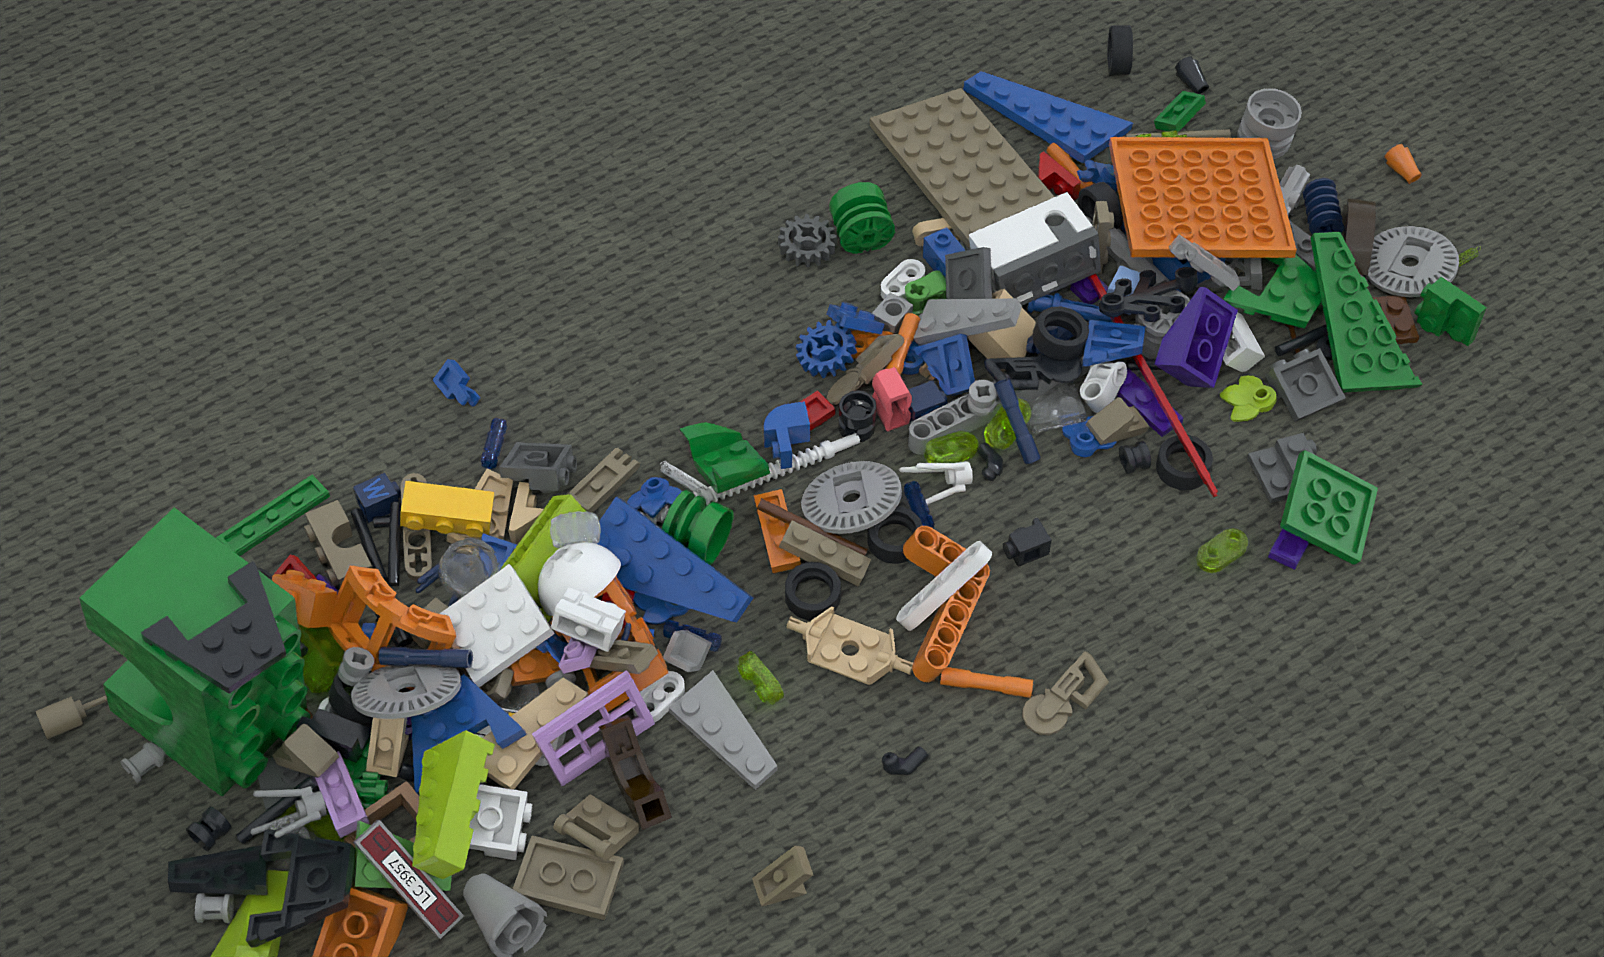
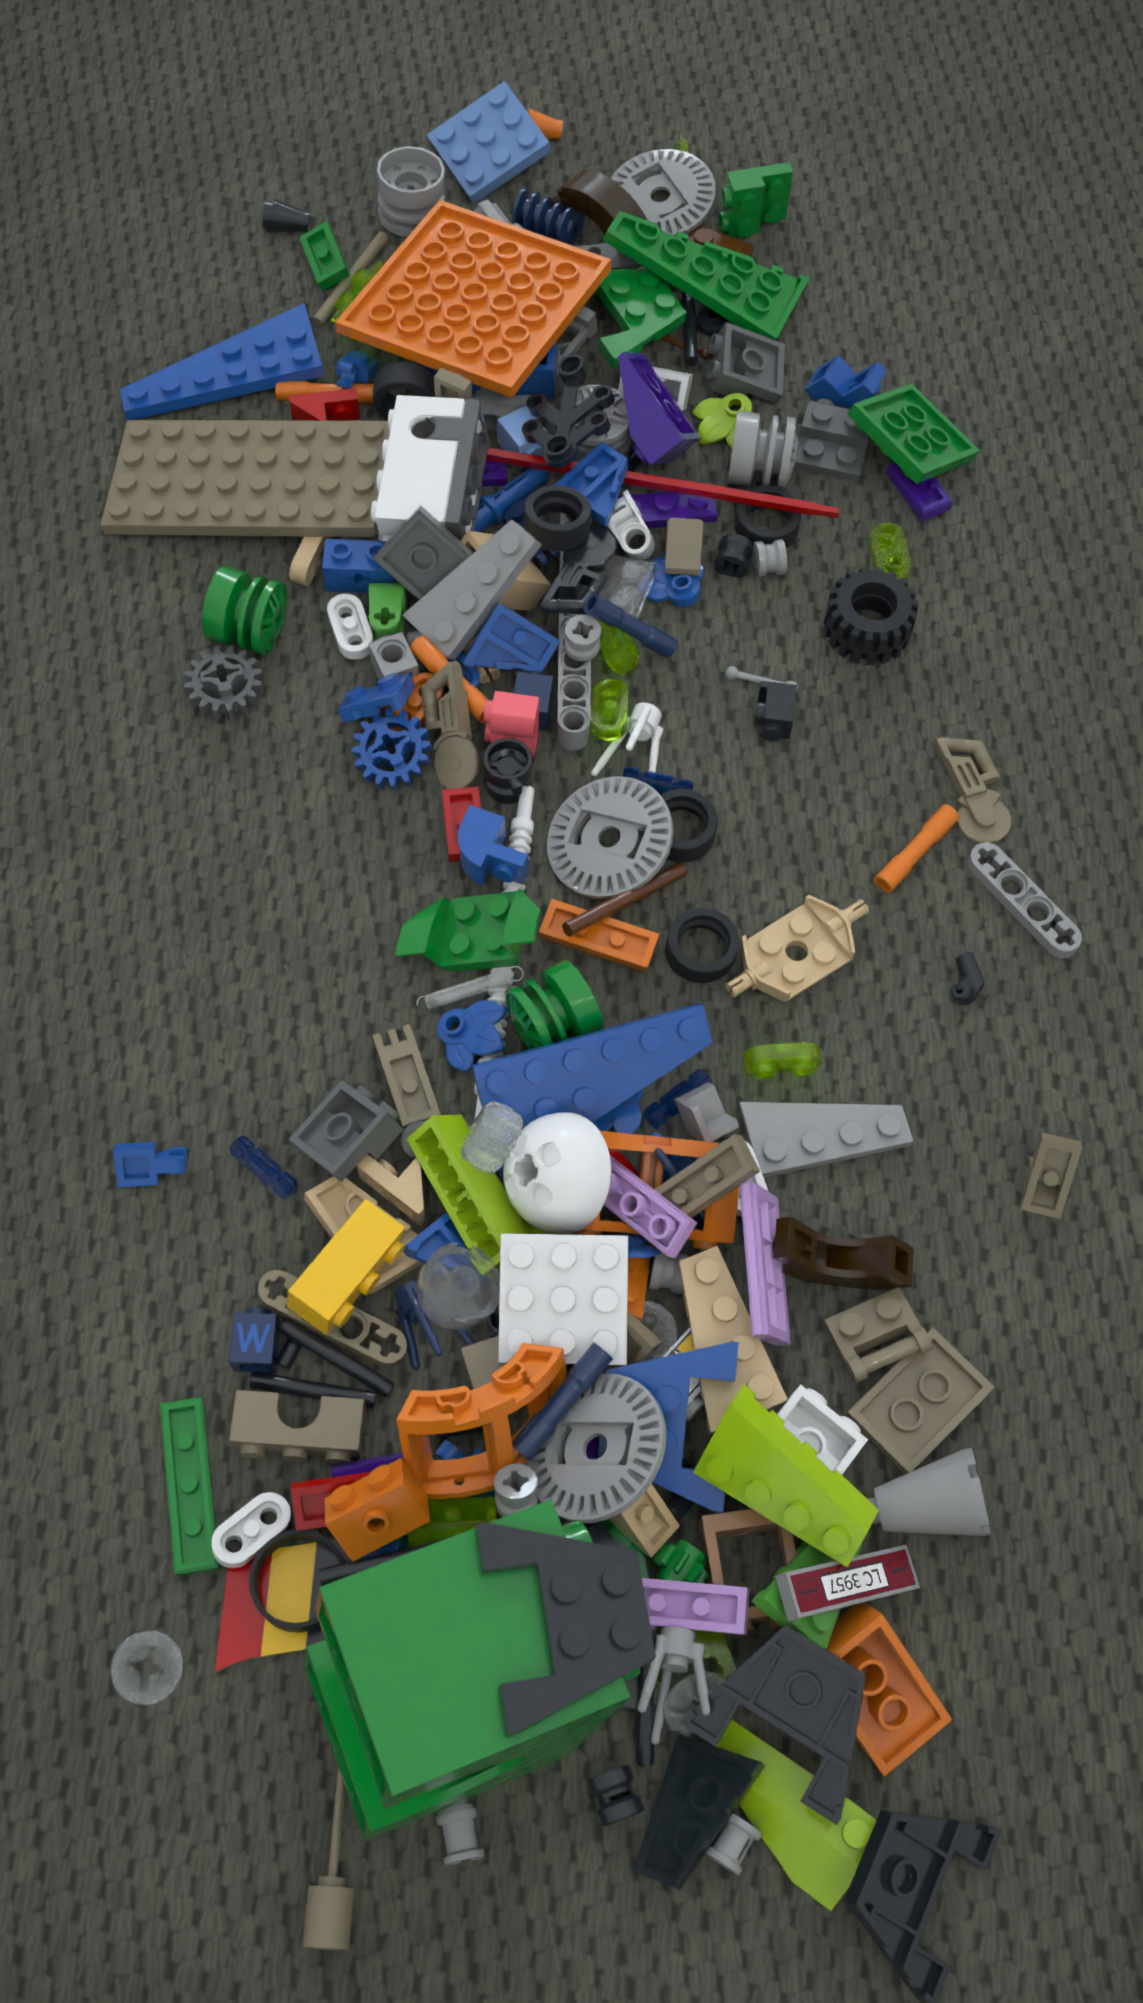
camera: 60 degrees left, 10 degrees up
white brick [551,587,626,652] -> none
dark tan plate [779,520,871,586] -> none
white beam [896,541,992,631] -> none
orange beam [903,526,990,682] -> none
black arm [976,442,1003,481] -> none
black tyre [1107,25,1133,75] -> none
light grey hinge [1169,234,1240,291] -> none
none -> white plate [212,1492,291,1568]
none -> medium blue plate [427,81,552,203]
none -> light grey hinge [725,666,799,693]
none -> light grey wheel [728,410,798,490]
none -> light grey wheel [752,539,787,577]
none -> blue brick [804,355,887,409]
none -> black tyre [824,567,918,665]
none -> light grey beam [968,842,1082,958]

